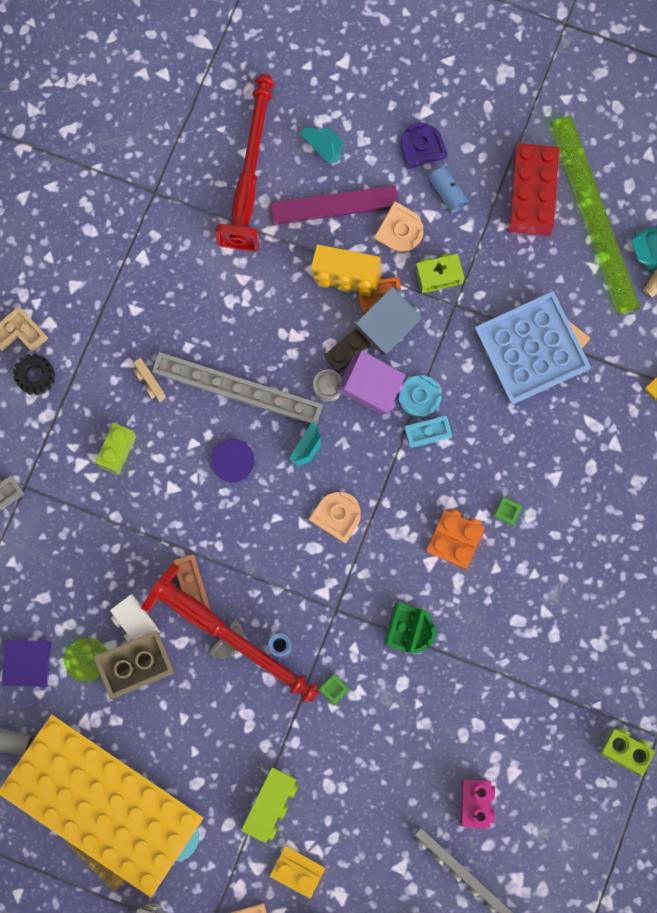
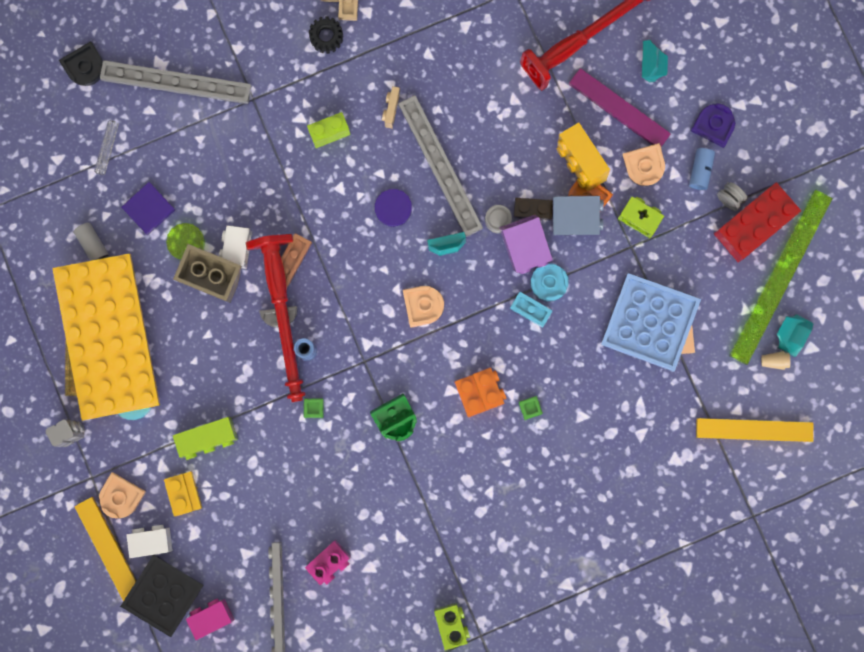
camera: 45 degrees right, 5 degrees up
none -> light grey wheel [717,182,748,211]

